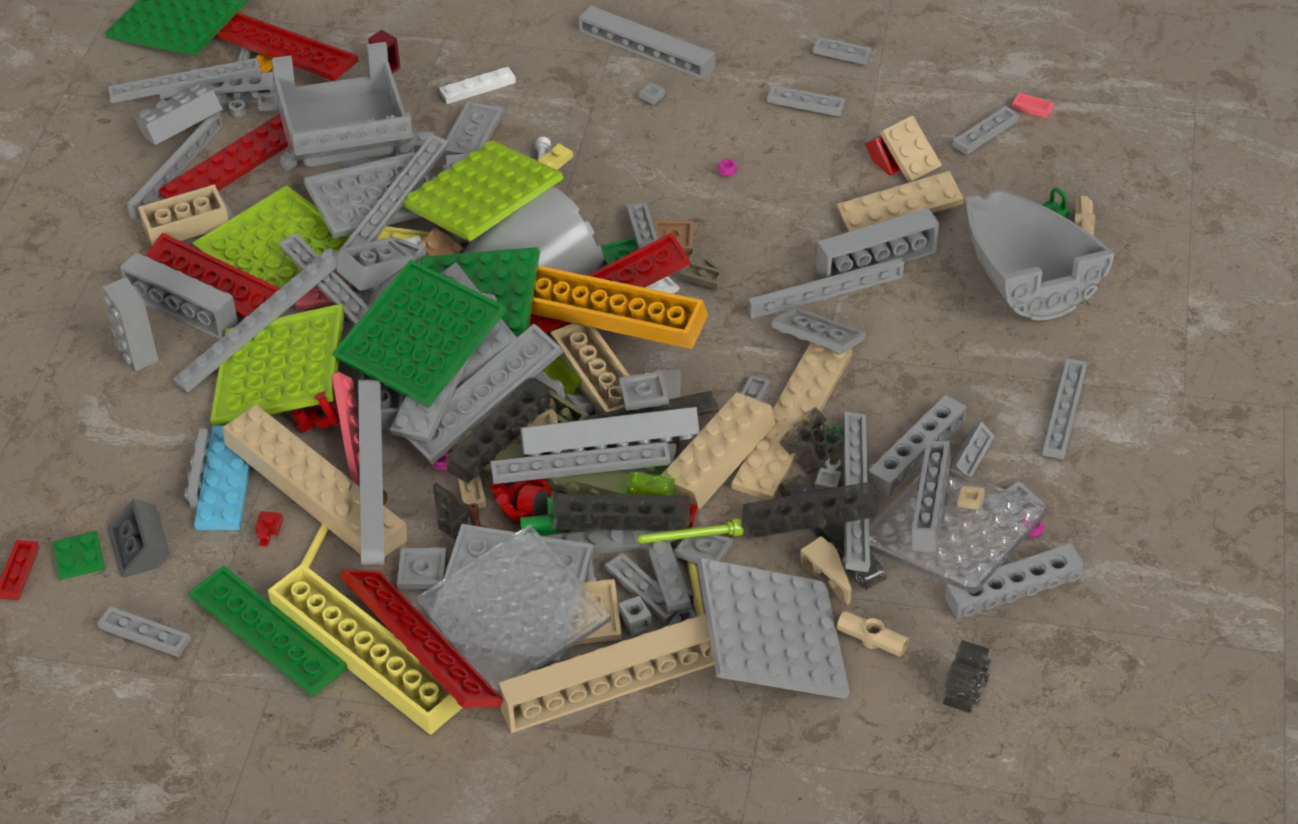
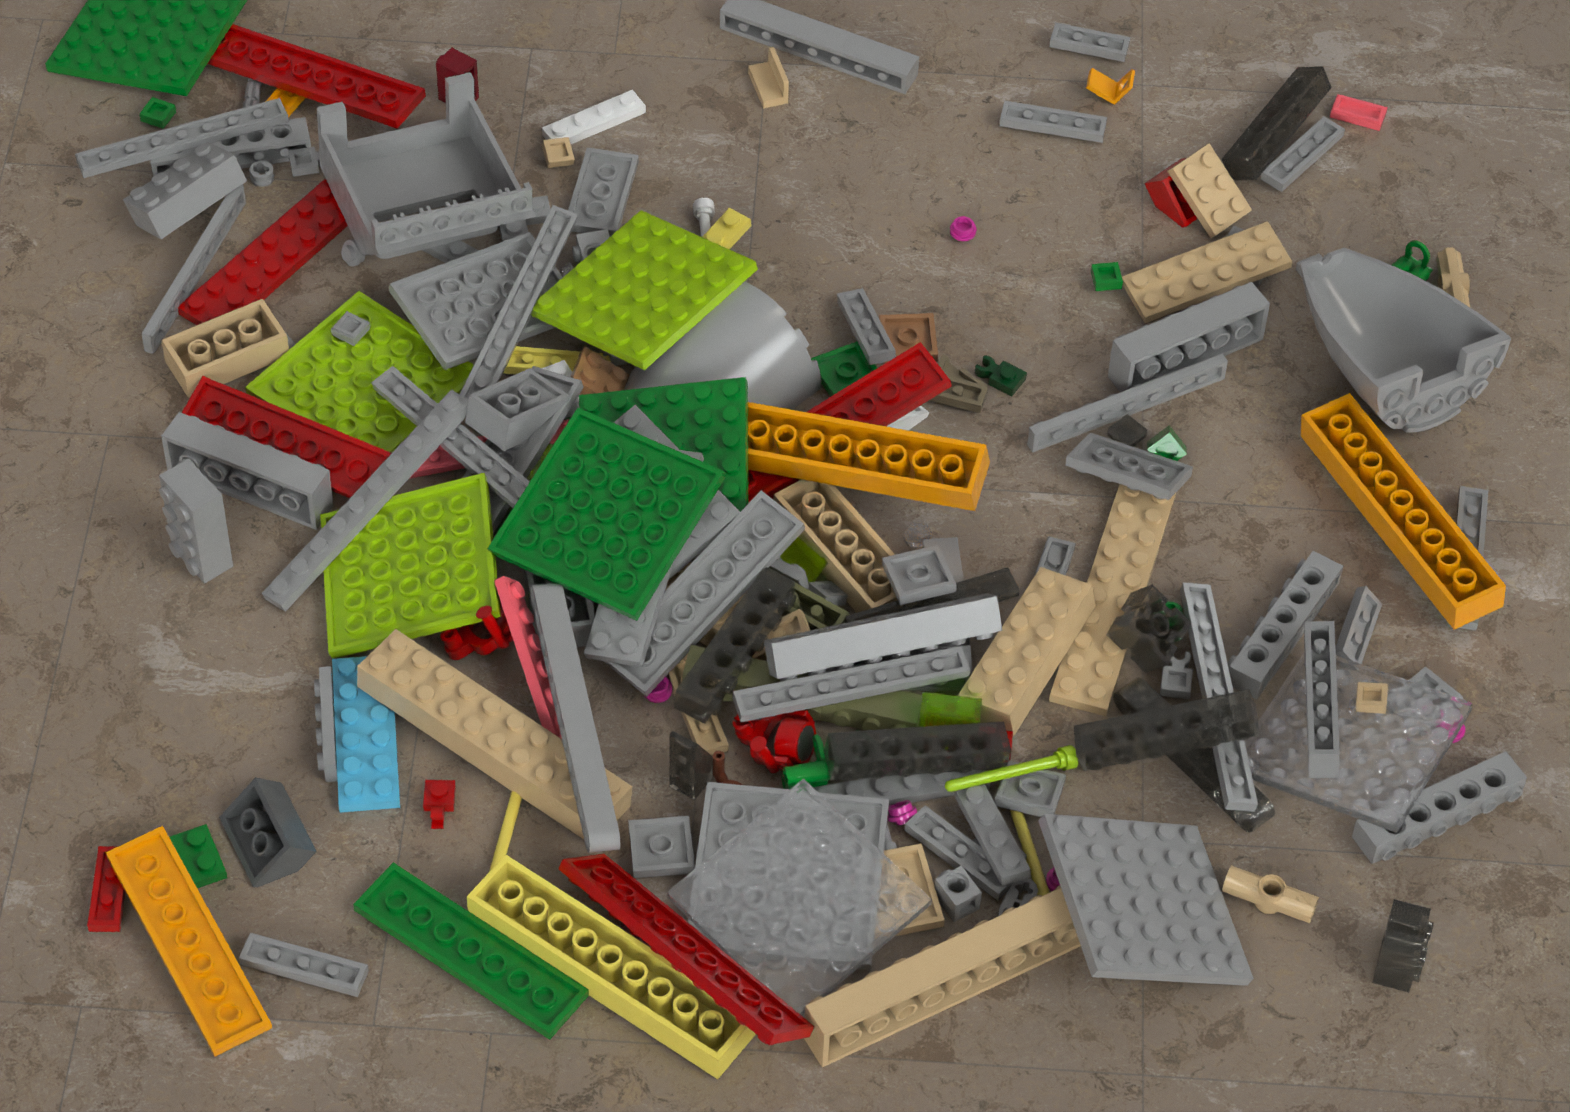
camera: 10 degrees left, 5 degrees up
light grey plate [639,82,665,105] -> none
tan slope [800,536,851,605] -> none
none -> light orange plate [106,826,272,1057]
none -> green plate [139,97,176,129]
none -> light grey tile [331,311,370,346]
none -> tan plate [542,137,575,168]
none -> tan panel [748,47,789,109]
none -> dark pink plate [888,800,917,825]
none -> dark green plate [975,355,1027,397]
none -> light orange bracket [1086,68,1135,105]
none -> green plate [1091,262,1123,291]
none -> clear smoke plate [1107,414,1147,447]
none -> panel [1147,425,1187,461]
none -> clear smoke brick [1222,66,1332,180]
none -> light orange brick [1301,393,1506,630]

